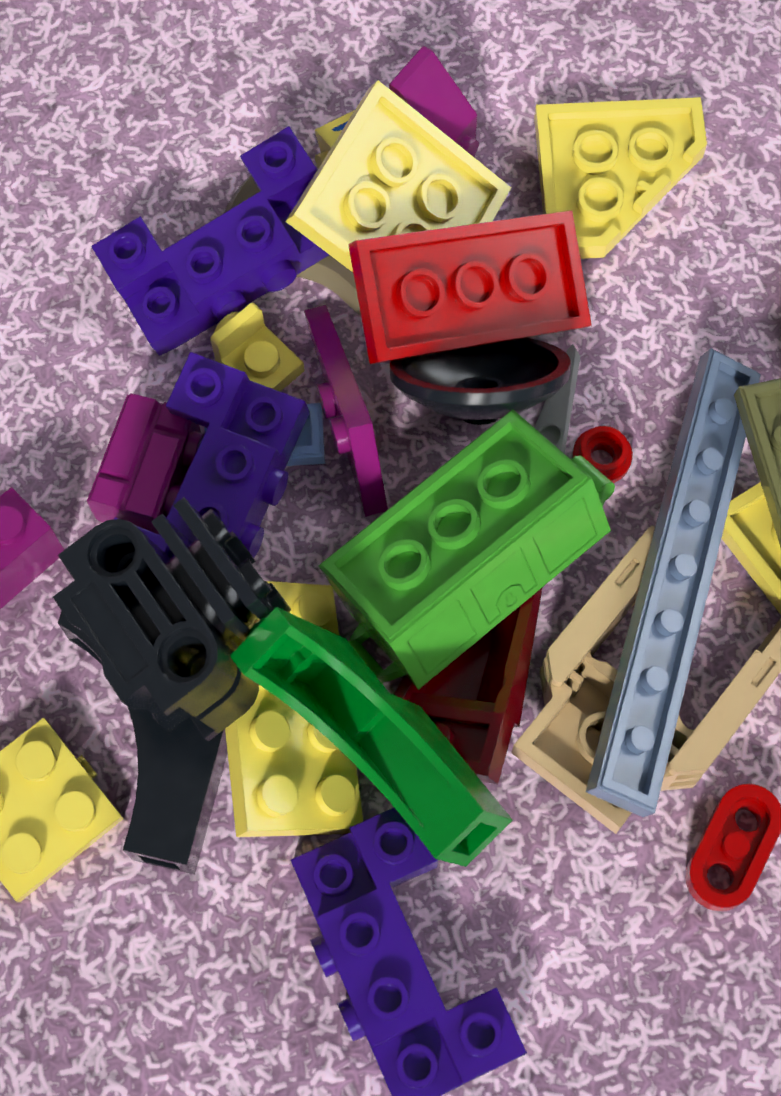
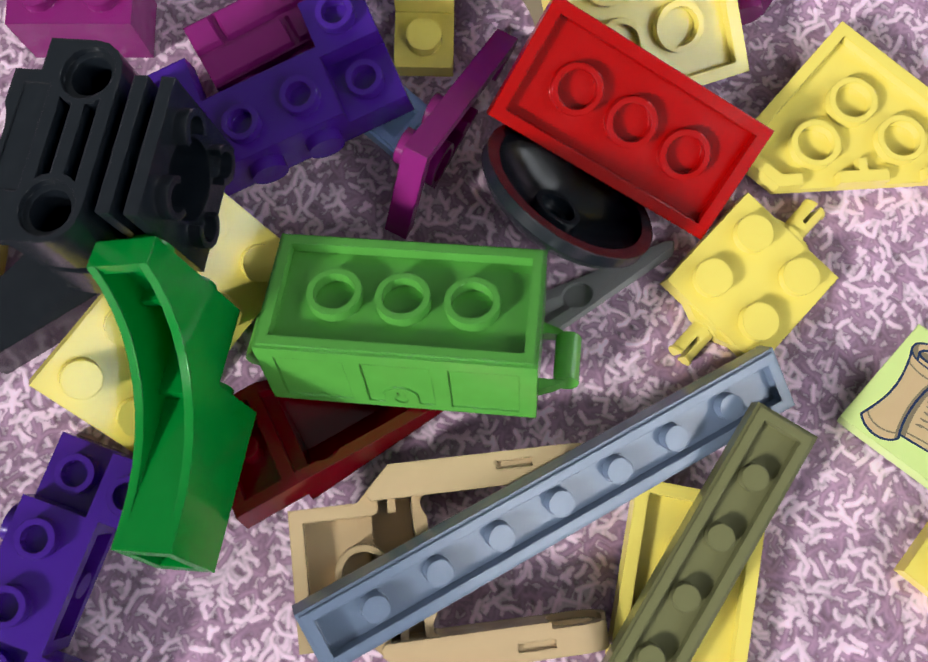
camera: 40 degrees right, 10 degrees up
red plate [572,426,633,483] -> none
none -> light yellow plate [660,193,838,366]

